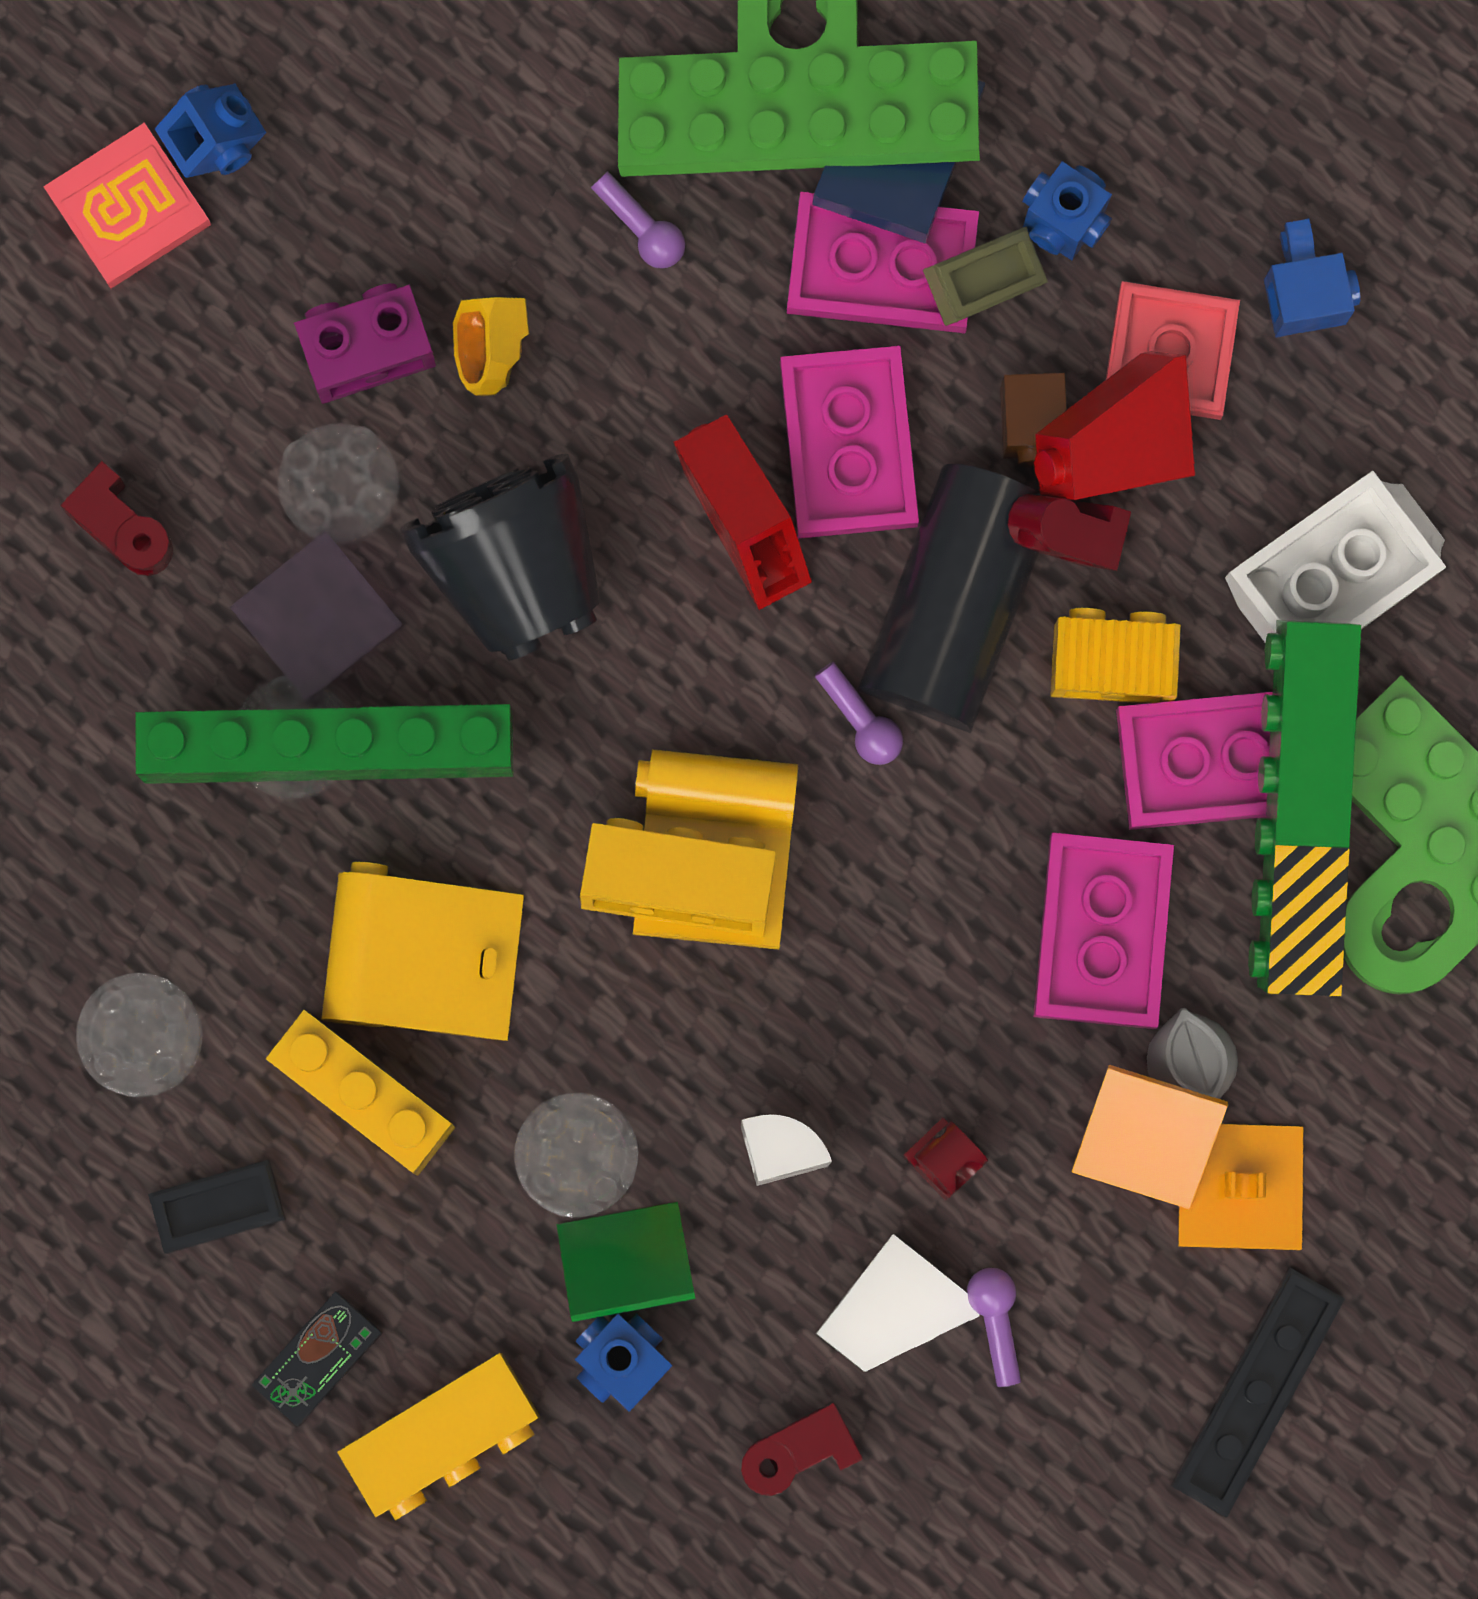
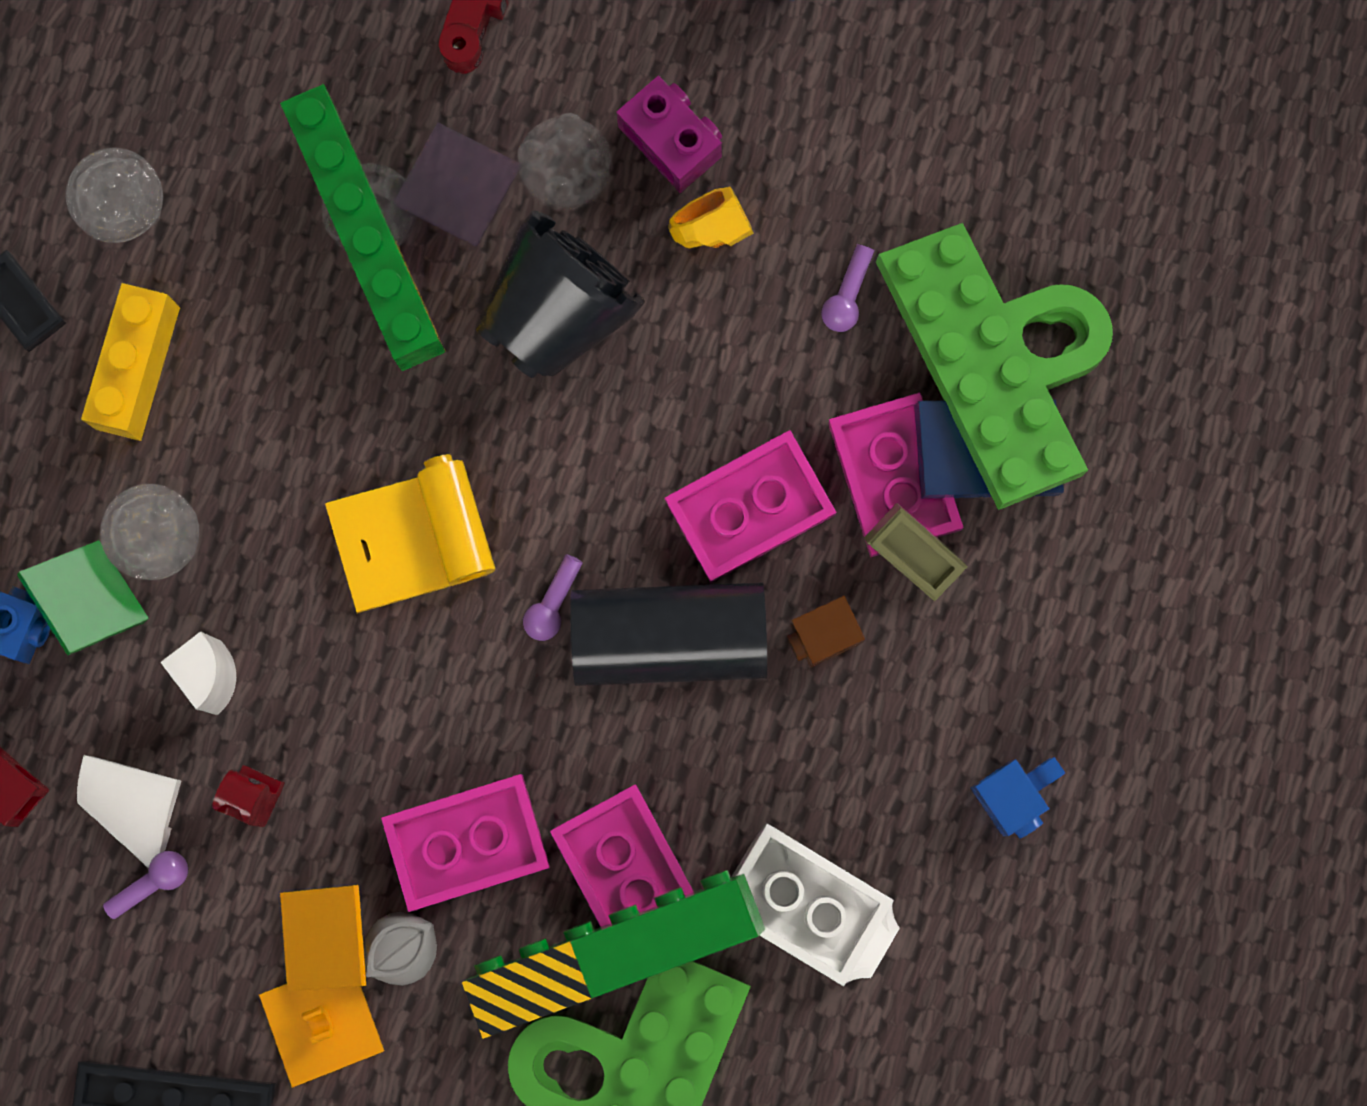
camera: 75 degrees right, 0 degrees up
yellow door [321,862,524,1041] -> none
yellow brick [580,818,776,937] -> none
red slope [673,414,812,610] -> none
dark red leg [1008,494,1131,571] -> none
blue brick [1022,161,1112,261] -> none
red slope [1034,351,1195,500] -> none
yellow brick [1051,608,1181,703] -> none
coral tile [1106,281,1240,420] -> none

